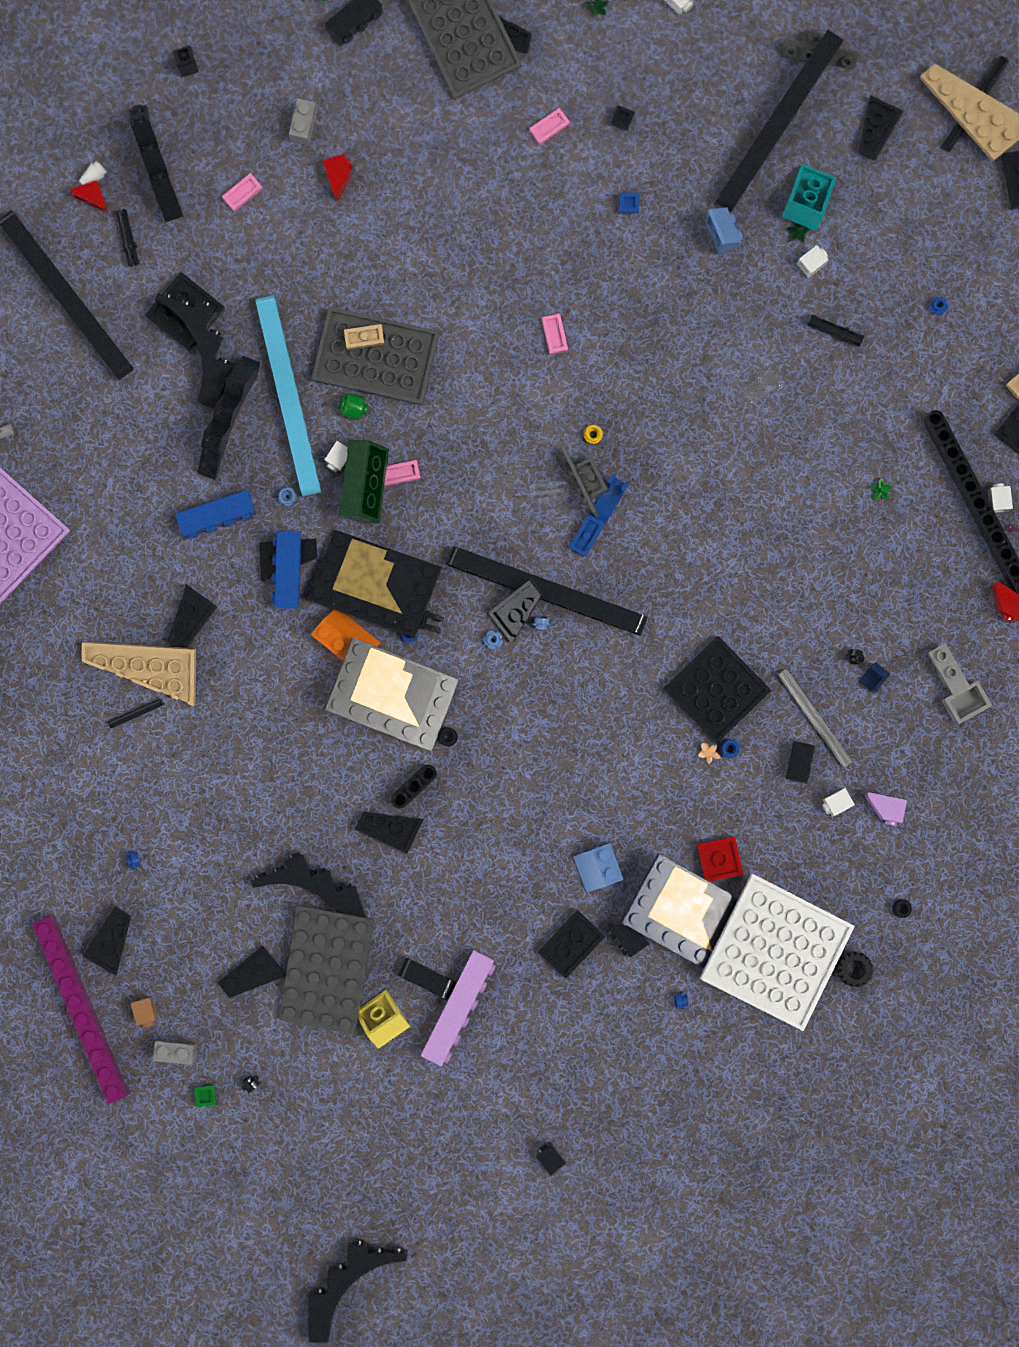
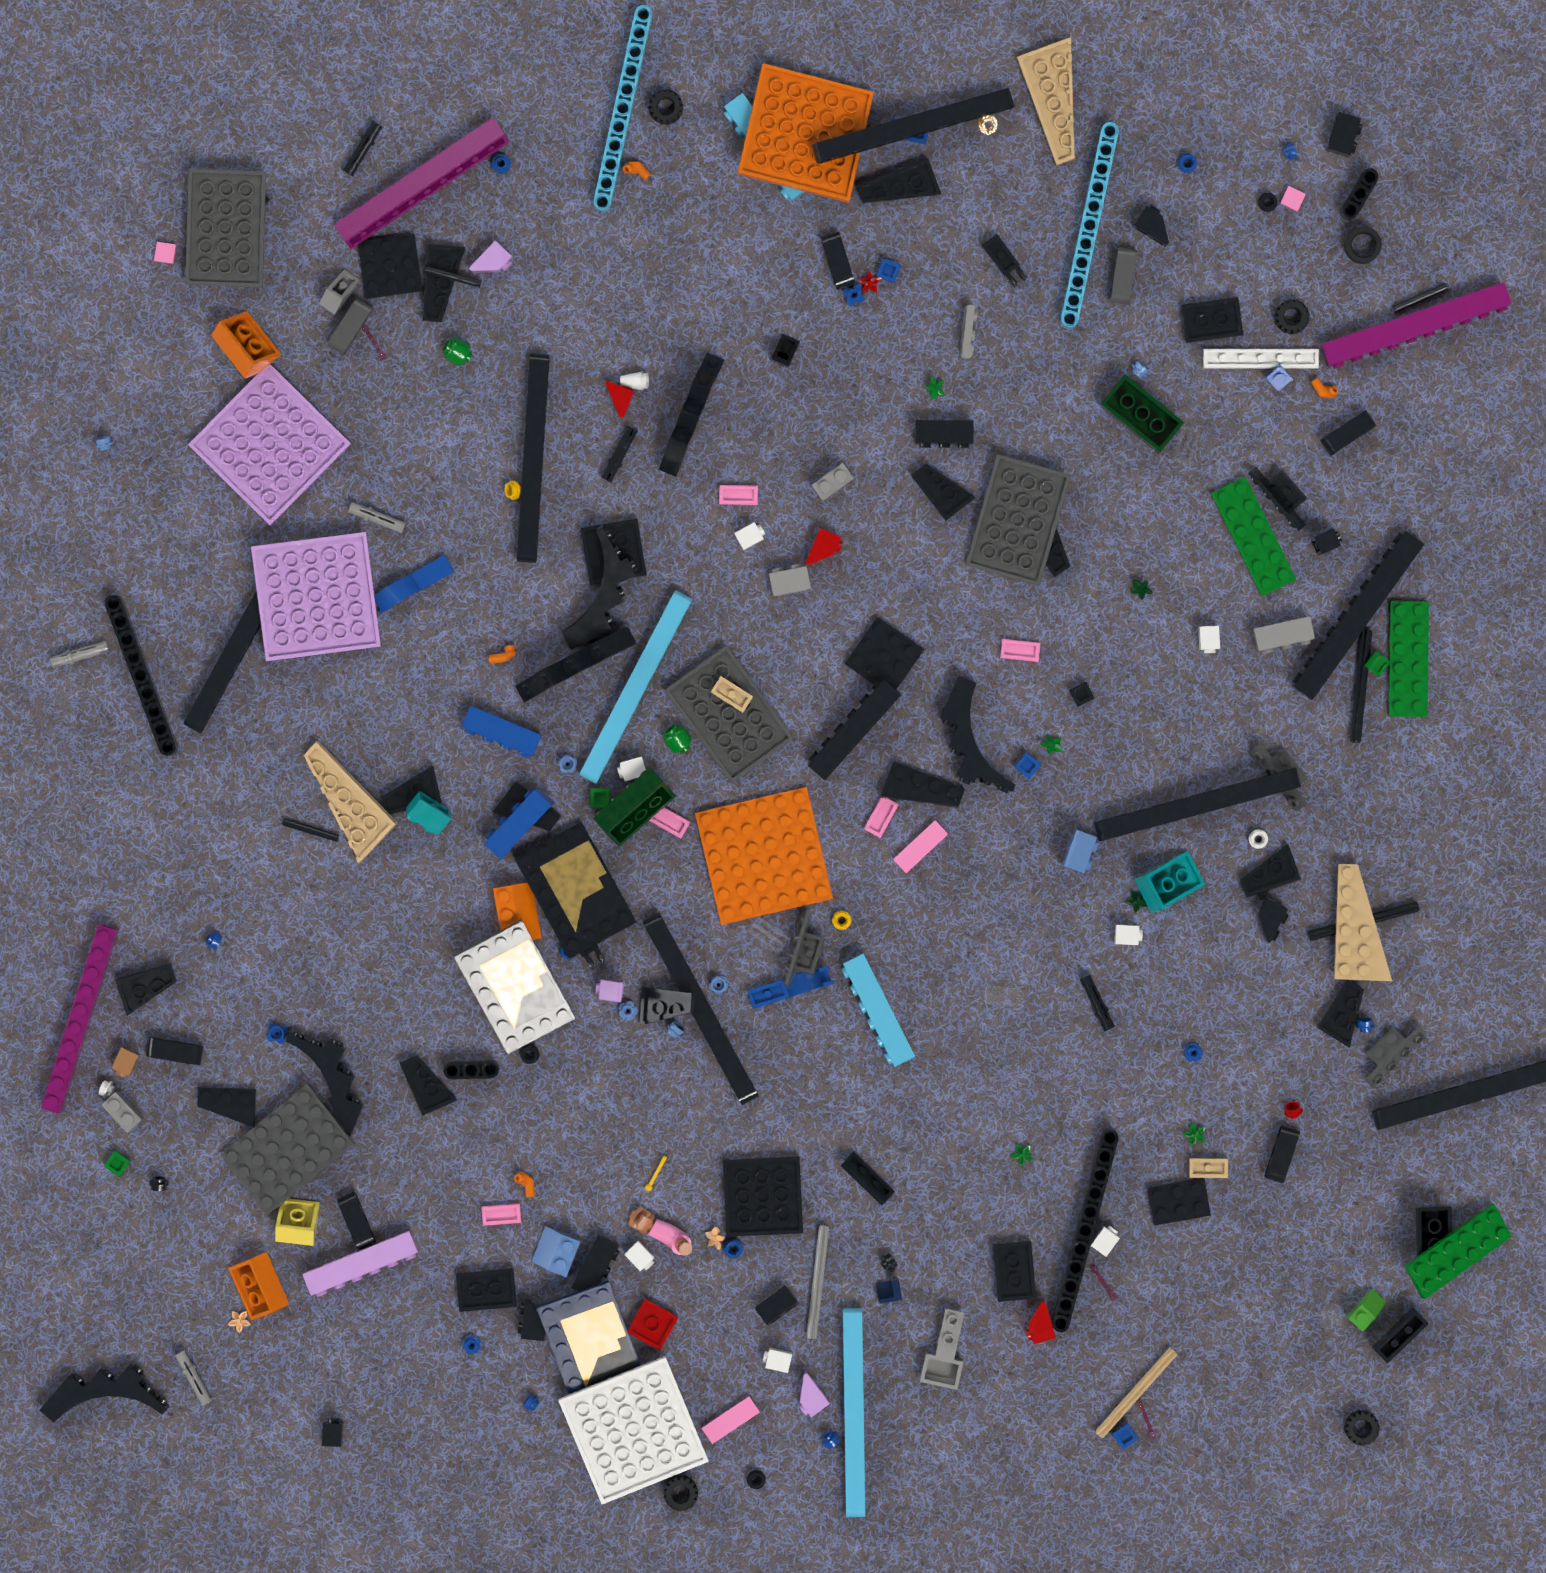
camera: 40 degrees right, 5 degrees up
none -> white plate [99,1081,115,1099]
none -> black beam [146,1037,204,1065]
none -> light grey pin [174,1350,212,1406]
none -> orange slope [228,1252,289,1320]
none -> light nougat plant [228,1311,251,1333]
none -> blue plate [266,1023,288,1044]
none -> blue piece [374,555,455,614]
none -> teal brick [406,791,451,836]
none -> blue plate [462,1336,481,1355]
none -> bright pink tile [481,1203,521,1226]
none -> orange arm [489,645,516,664]
none -> yellow plate [504,480,521,500]
none -> orange arm [514,1172,535,1197]
none -> black brick [571,1235,620,1291]
none -> green plate [590,788,610,808]
none -> lavender slope [595,979,624,1002]
none -> white brick [624,1240,655,1271]
none -> piece [628,1206,692,1256]
none -> yellow hinge [645,1155,667,1192]
none -> orange plate [695,787,833,925]
none -> bright pink tile [702,1396,760,1444]
none -> medium blue plate [709,976,728,994]
none -> white brick [734,522,765,551]
none -> light grey brick [769,564,811,597]
none -> black brick [808,679,902,780]
none -> blue plate [821,1431,840,1449]
none -> black plate [840,1152,895,1206]
none -> medium azure brick [841,953,915,1067]
none -> medium azure beam [843,1308,865,1517]
none -> black plate [845,617,924,689]
none -> black wing [880,762,965,808]
none -> bright pink tile [893,820,948,873]
none -> black wing [911,464,976,521]
none -> black arch [940,676,1016,793]
none -> black plate [993,1241,1036,1302]
none -> green plant [1040,734,1063,755]
none -> green plant [1183,1123,1205,1146]
none -> white plate [1249,829,1268,849]
none -> black slope [1257,898,1289,943]

